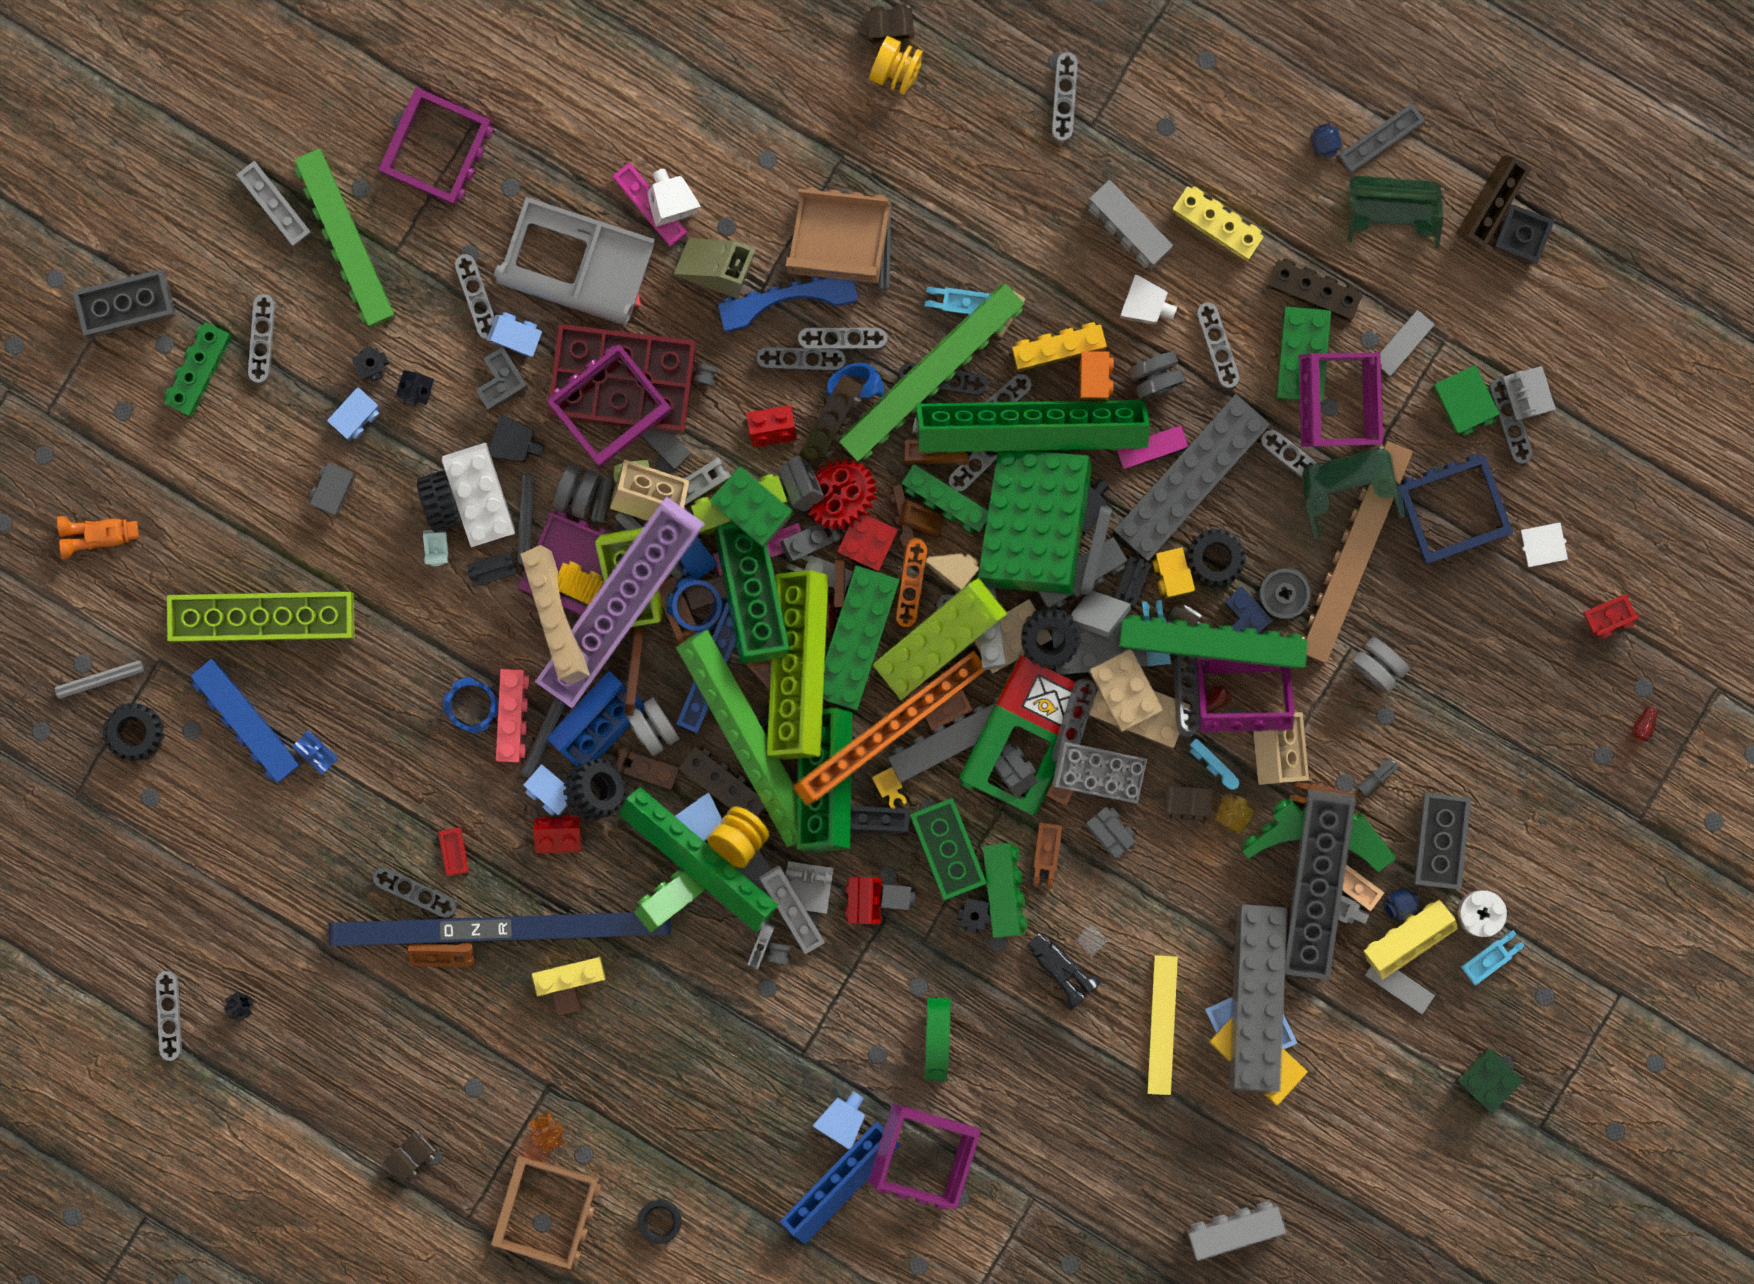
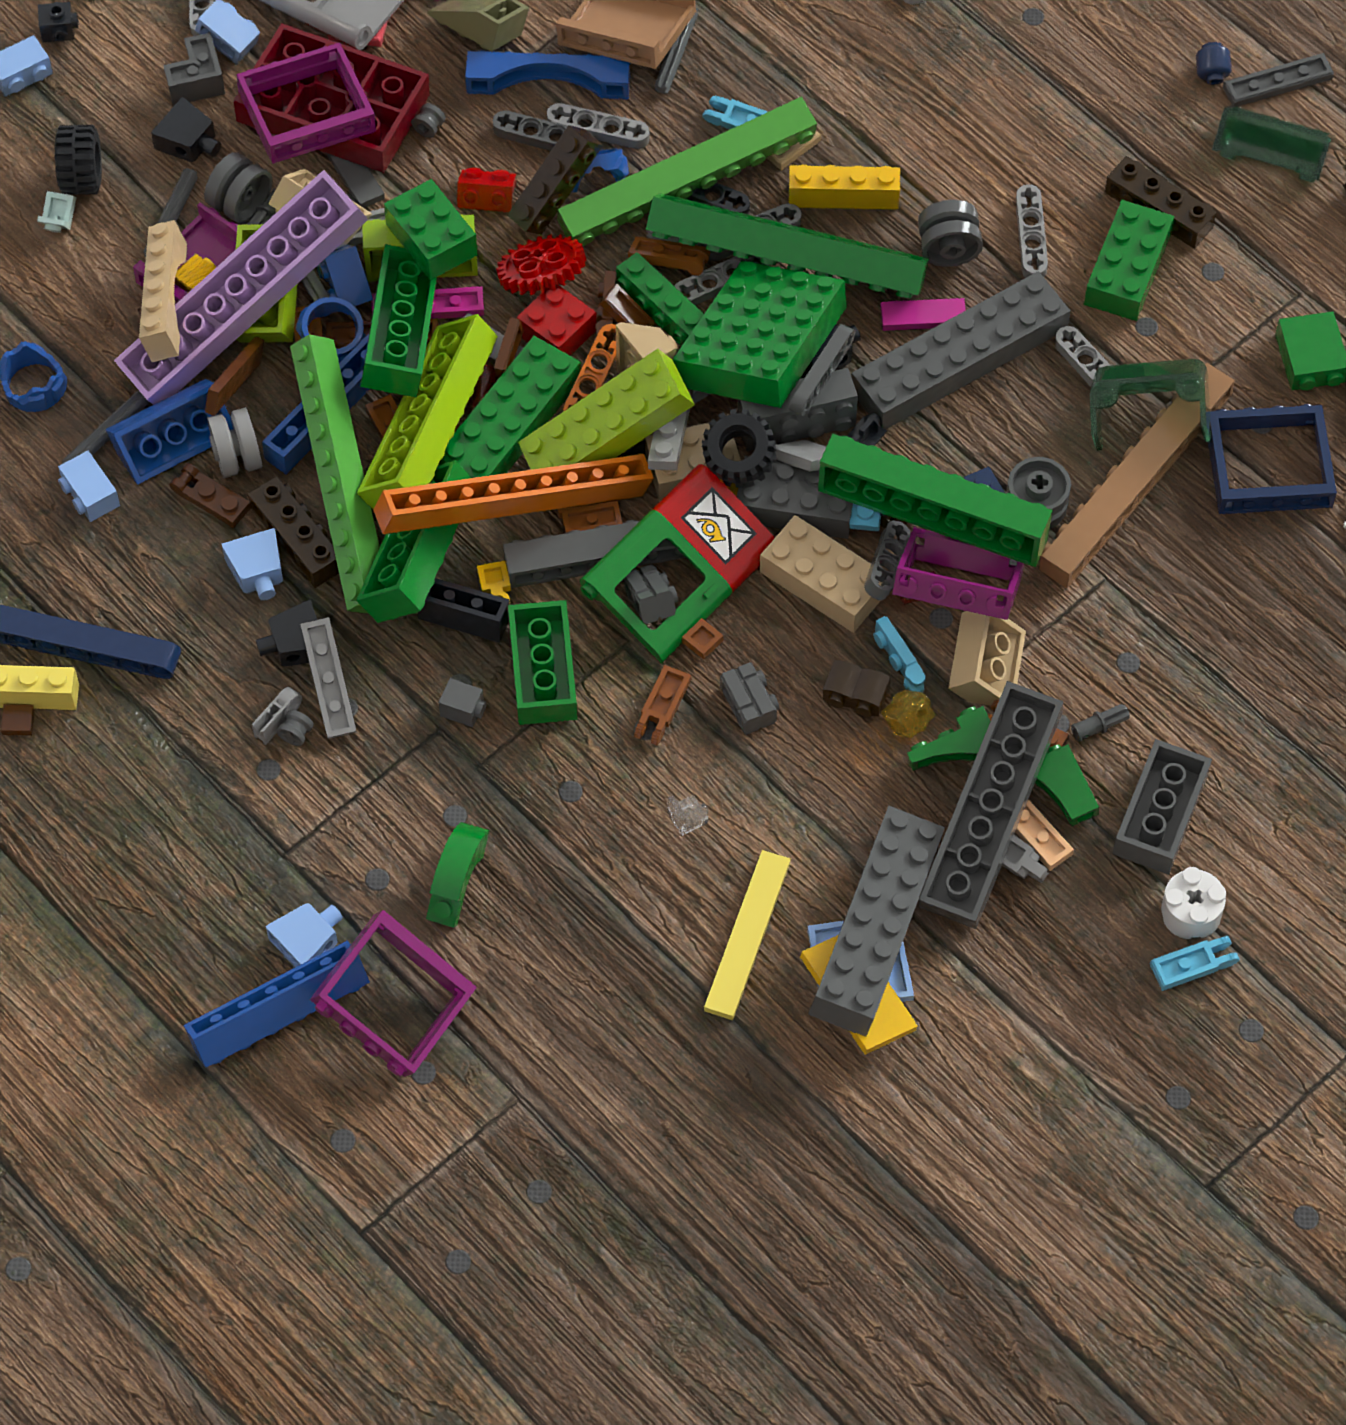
camera: 15 degrees right, 25 degrees down
black brick [396,370,434,407] -> none
white brick [442,443,515,547] -> none
black hinge [467,552,517,587] -> none
coral brick [496,669,529,763] -> none
red bracket [533,815,582,854] -> none
black tyre [563,759,627,821] -> none
green brick [618,787,779,933] -> none
brick [634,868,706,933] -> none
black tyre [637,1199,682,1244] -> none
yellow wheel [707,806,769,868] -> none
dark grey brick [778,455,824,512] -> none
dark grey plate [780,524,845,563] -> none
light grey hinge [786,861,833,914] -> none
red brick [845,877,882,924] -> none
black brick [957,898,991,933] -> none
green brick [983,843,1028,938] -> none
black piece [1027,932,1102,1010] -> none
dark grey beam [1052,679,1096,764] -> none
light grey tile [1052,741,1147,804] -> none
orange brick [1079,351,1114,401] -> none
light grey brick [1088,179,1173,270] -> none
tan brick [1089,649,1163,732] -> none
white torso [1120,274,1177,325] -> none
yellow brick [1152,547,1195,600] -> none
light yellow brick [1171,186,1264,262] -> none
black tyre [1186,529,1246,587] -> none
light grey brick [1186,1201,1286,1260] -> none
magenta window [1298,353,1384,447] -> none
light grey wheel [1351,636,1410,693] -> none
light yellow brick [1364,899,1458,980] -> none
light grey tile [1365,966,1435,1014] -> none
light grey tile [1380,310,1435,377] -> none
dark blue head [1384,888,1420,922] -> none
dark green brick [1456,1047,1524,1114] -> none

